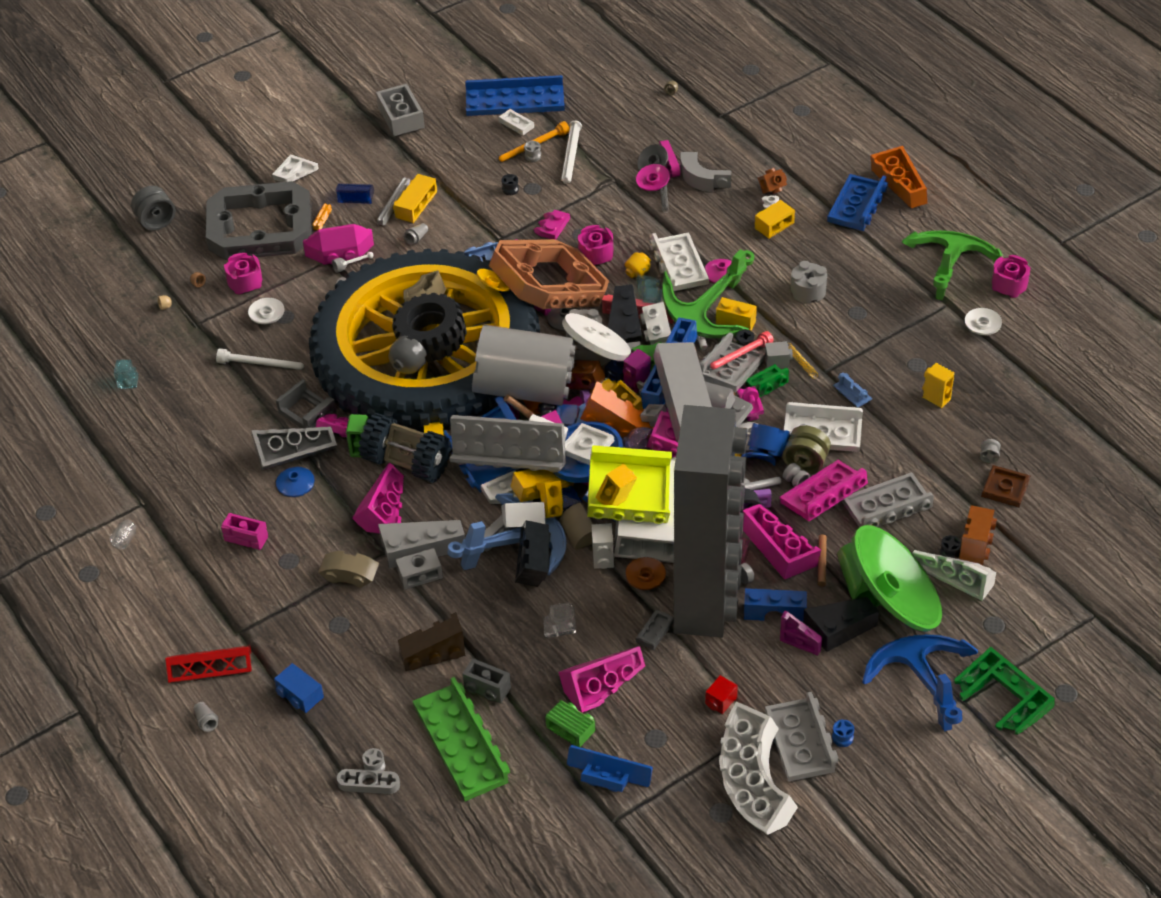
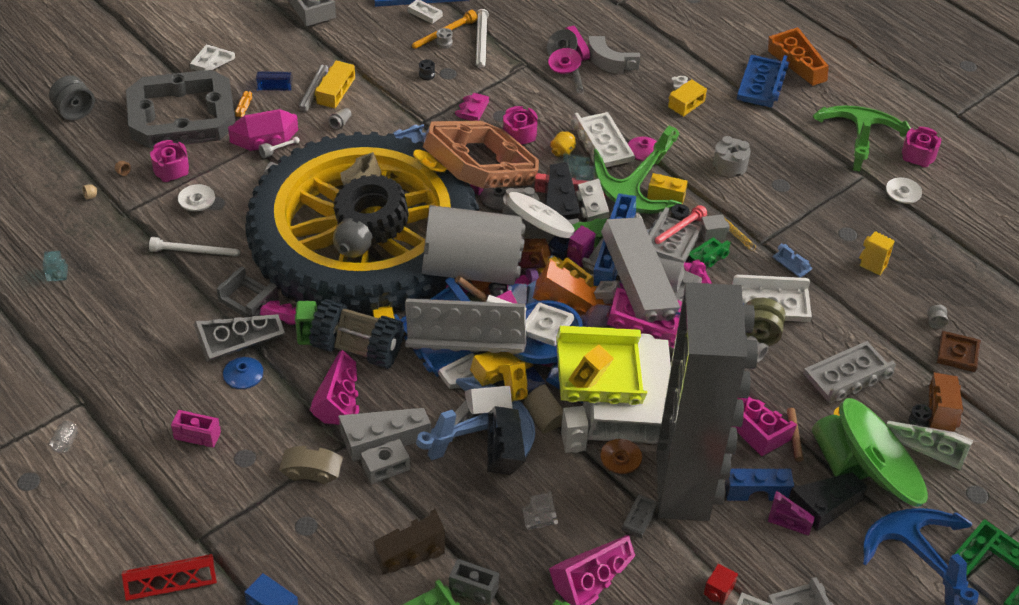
camera: 10 degrees left, 0 degrees up
dark orange brick [757,168,787,194] -> none
dark pink bracket [780,460,868,521] -> none

